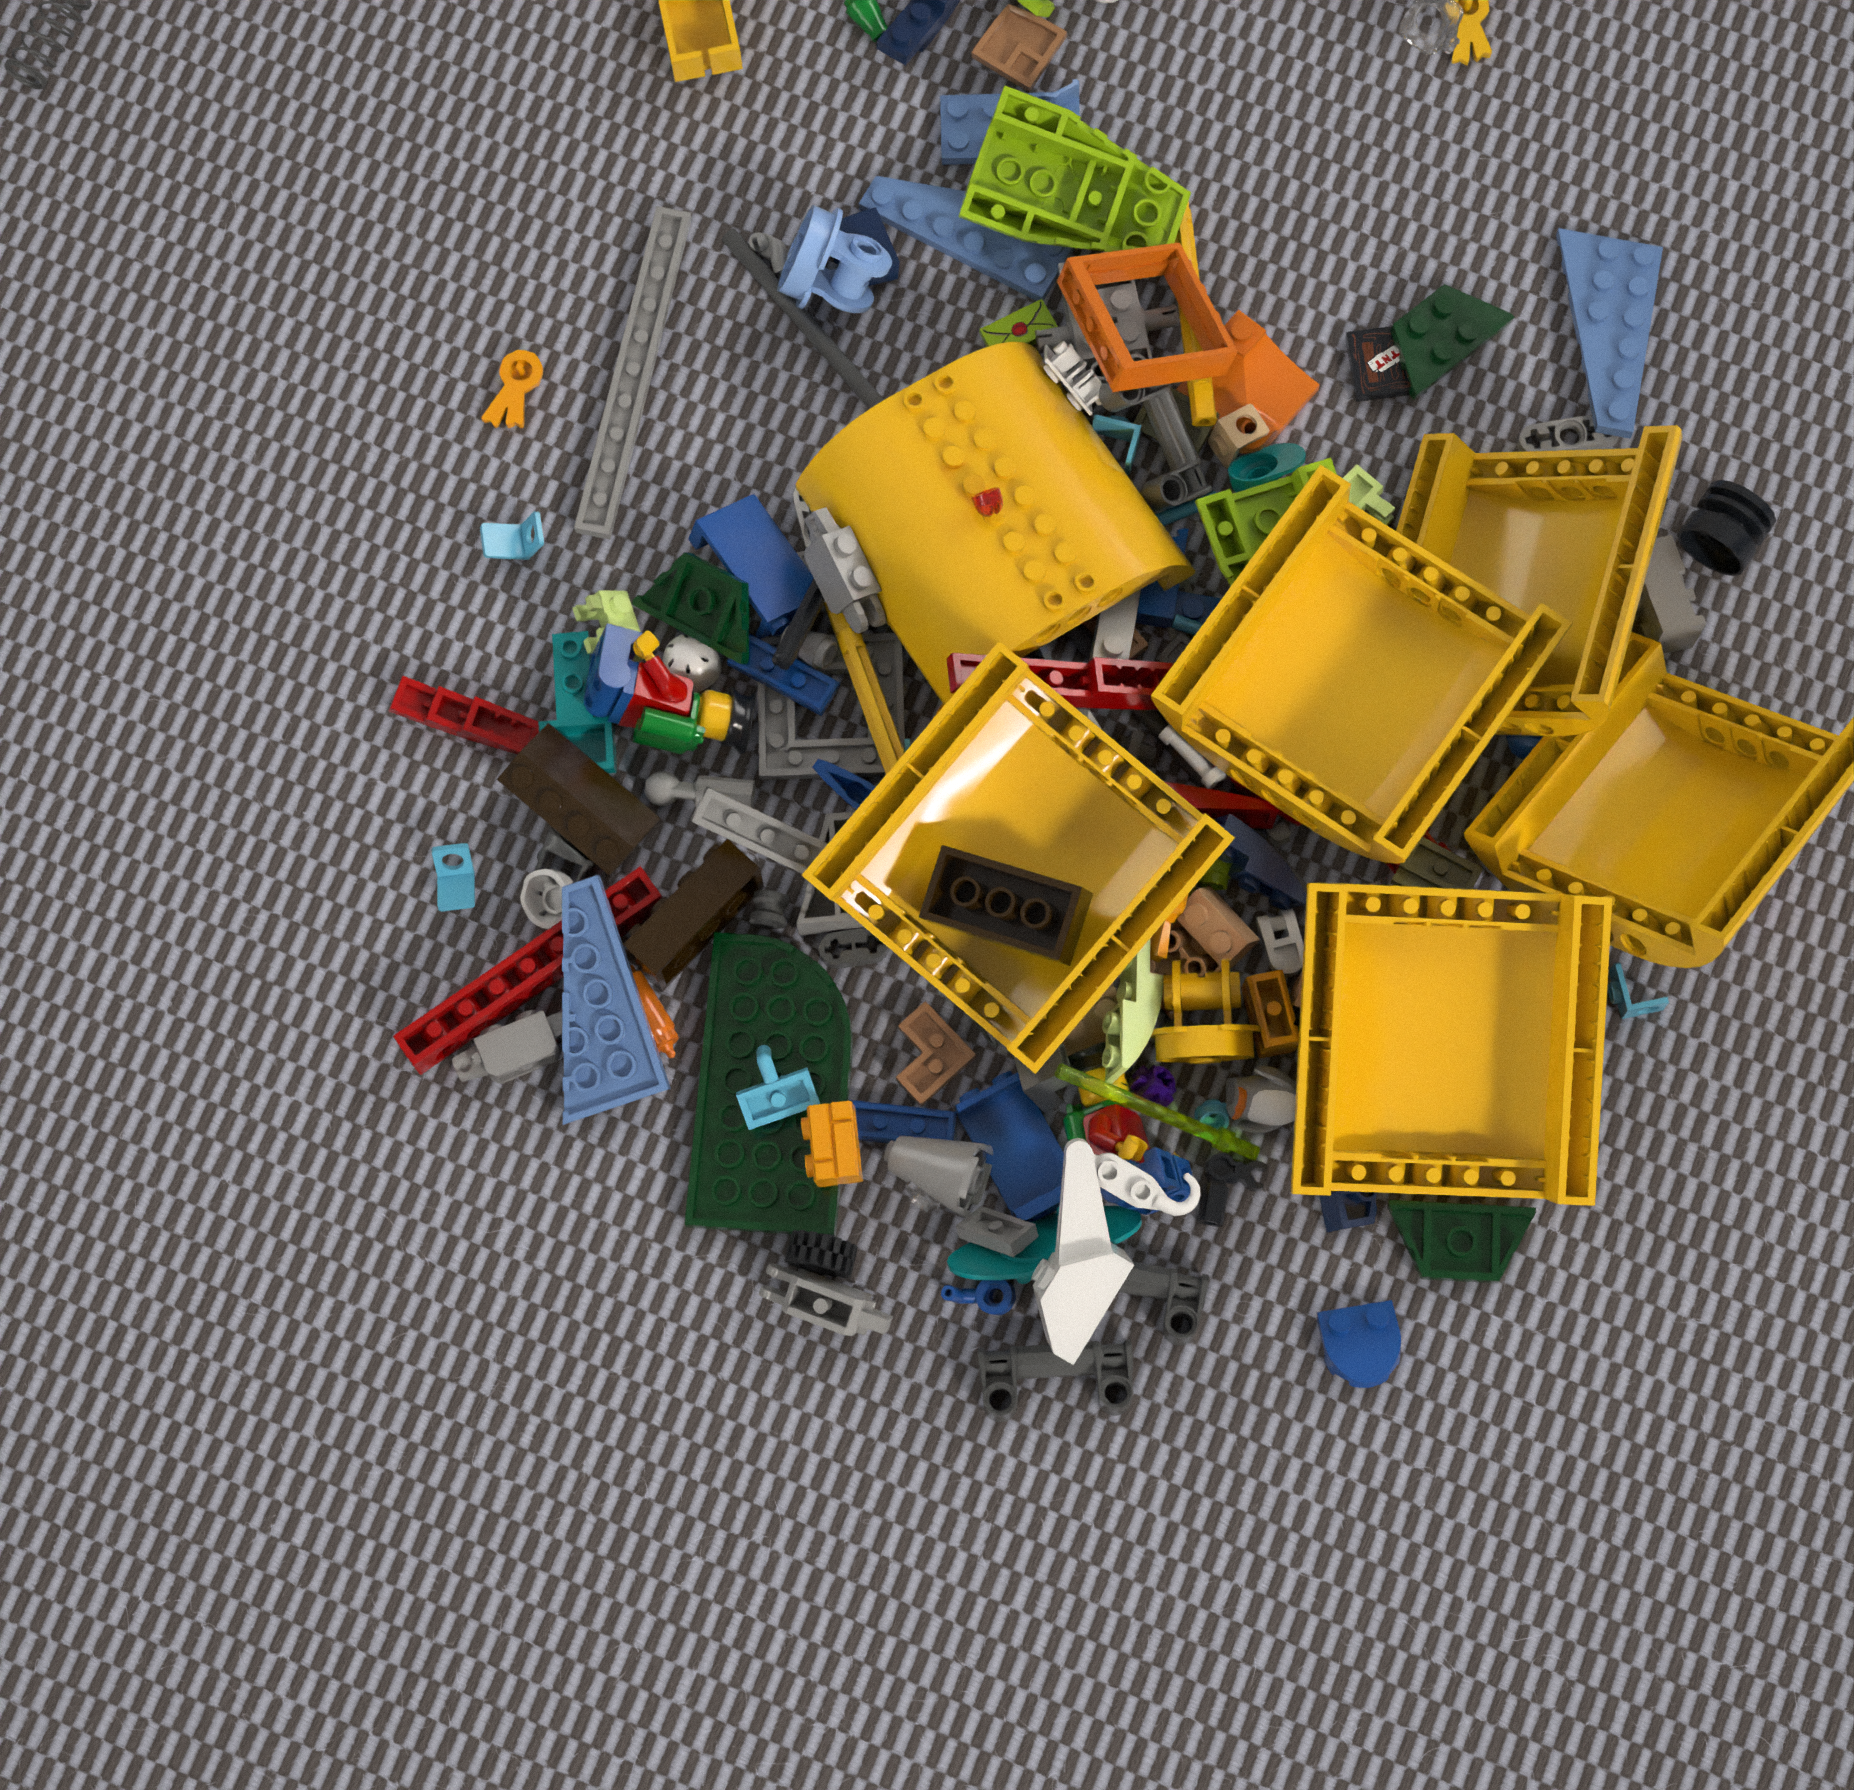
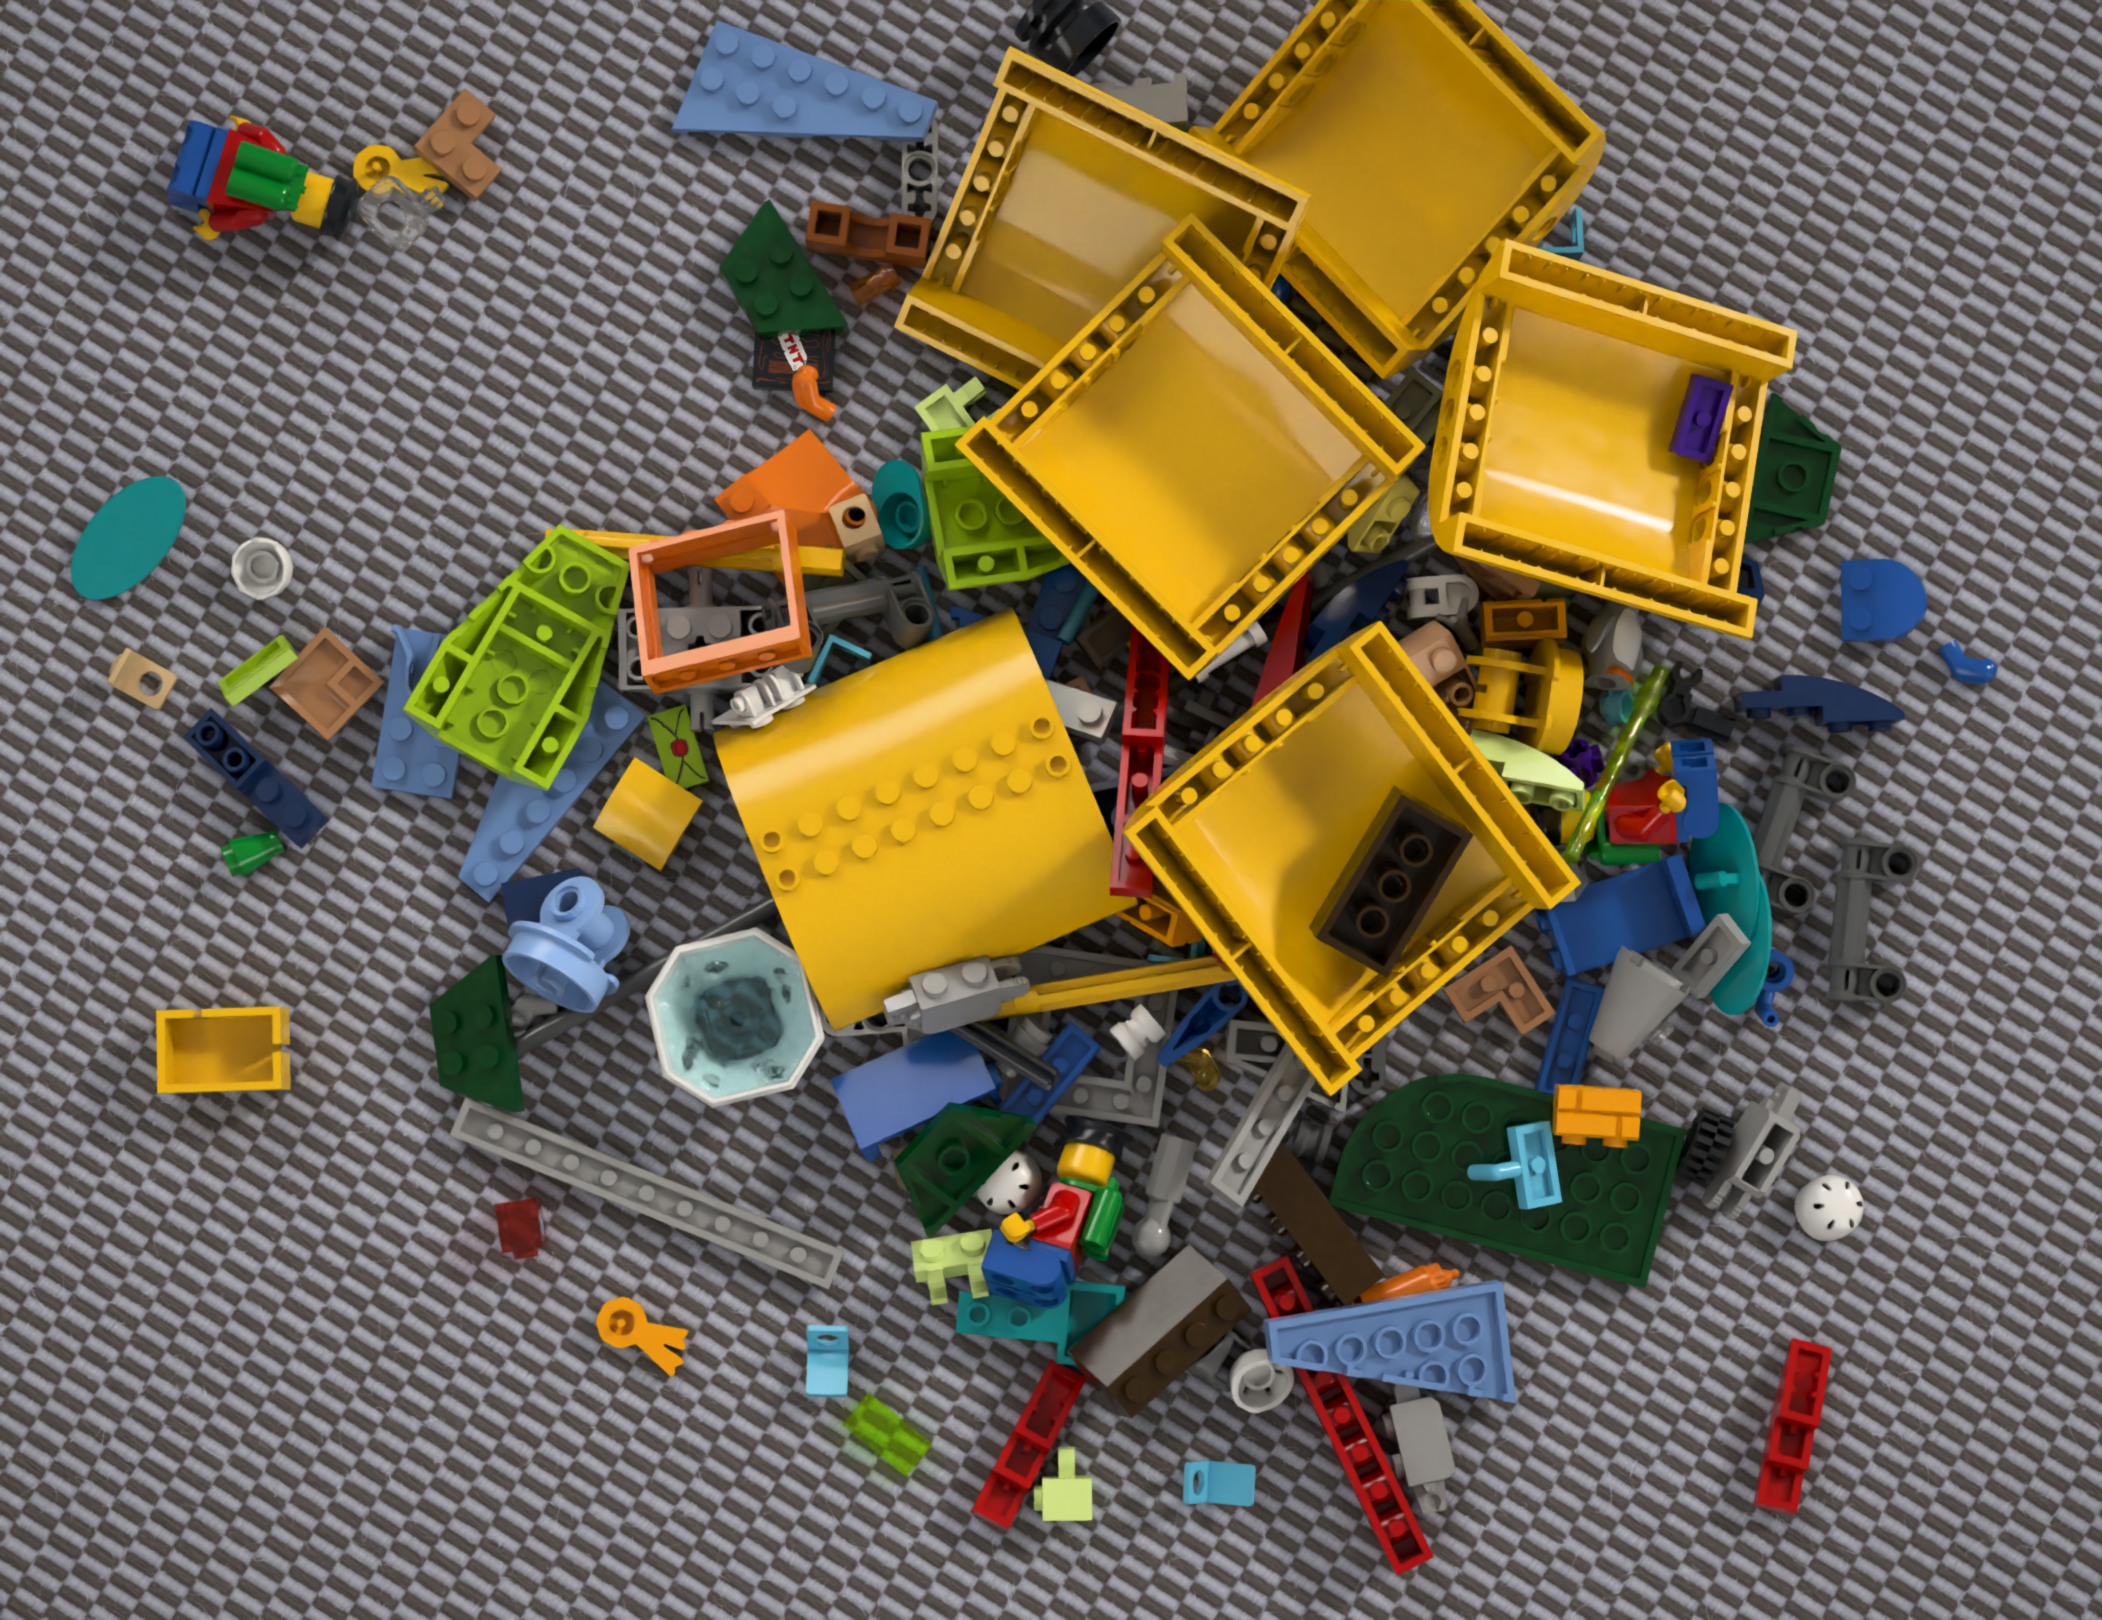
camera: 90 degrees left, 10 degrees up
clear red hinge [971,487,1004,517] -> none
white slope [1032,1138,1201,1365] -> none
none -> medium nougat plate [413,89,502,202]
none -> dark green wing [429,955,525,1113]
none -> clear red brick [495,1197,548,1260]
none -> yellow slope [593,757,704,871]
none -> clear light blue rock [645,927,825,1108]
none -> orange arm [791,365,837,422]
none -> dark orange arch [805,200,932,269]
none -> clear neon green plate [843,1392,932,1477]
none -> clear orange pin [848,263,901,307]
none -> yellowish green brick [1034,1447,1092,1521]
none -> white wheel [1109,1004,1166,1061]
none -> clear yellow arm [1173,1047,1220,1091]
none -> light yellow slope [1348,473,1420,554]
none -> light grey bar [1435,597,1479,651]
none -> dark purple plate [1668,374,1734,464]
none -> dark blue slope [1734,675,1905,733]
none -> red slope [1753,1338,1832,1516]
none -> white helmet [1795,1175,1864,1241]
none -> blue arm [1938,639,1997,685]

